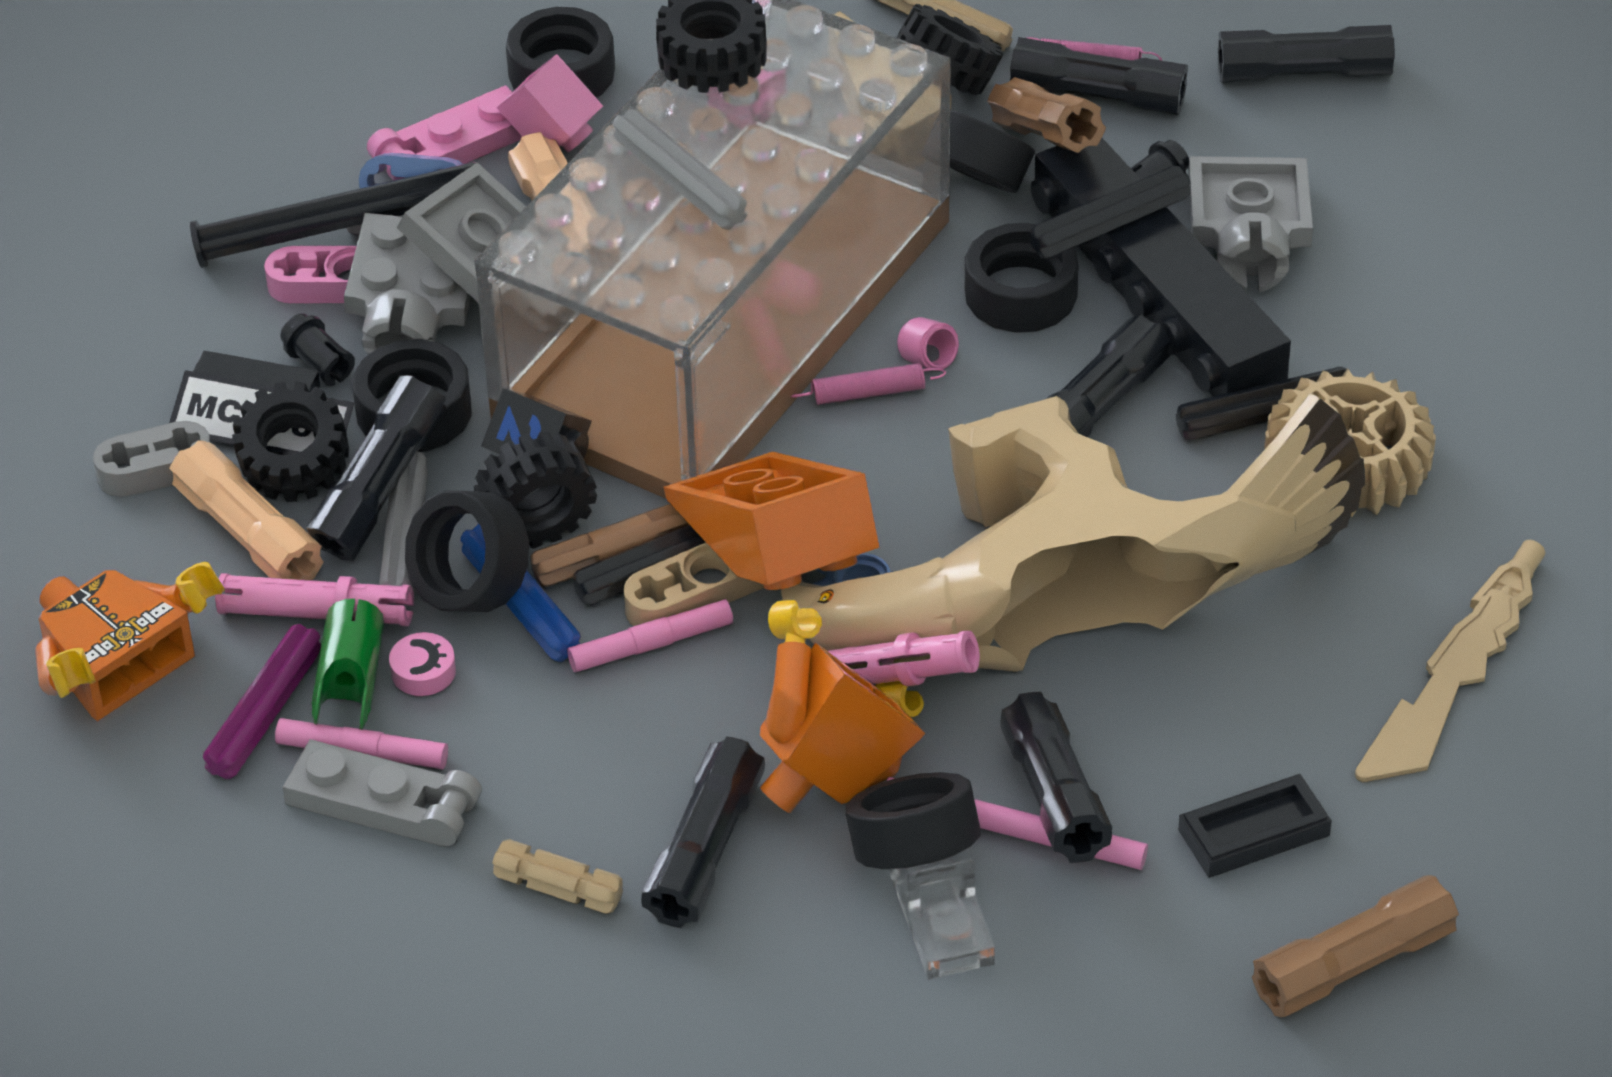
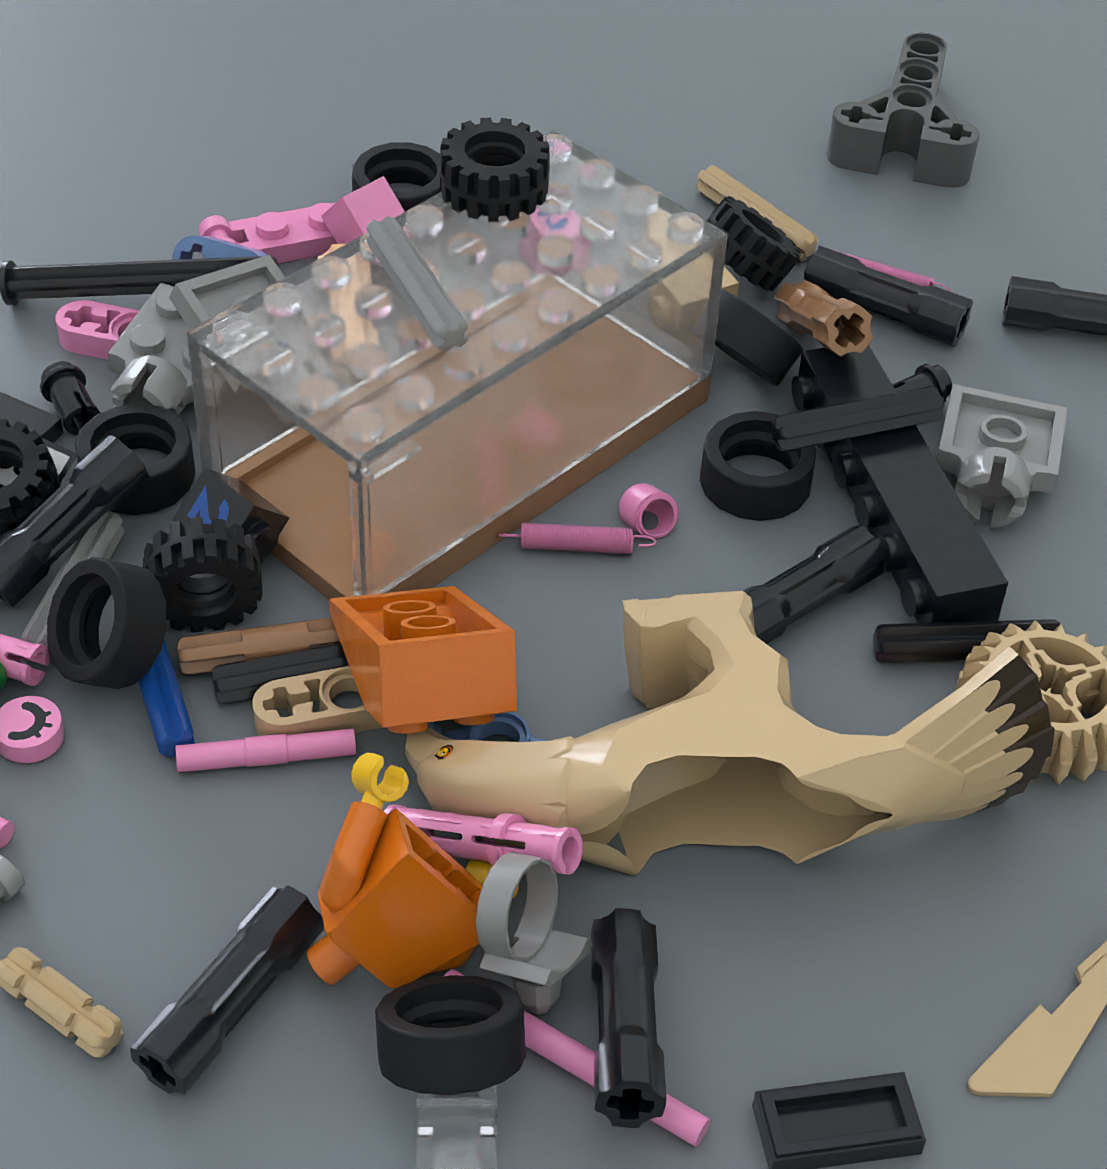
camera: 10 degrees right, 0 degrees up
none -> light grey piece [476,851,593,1015]

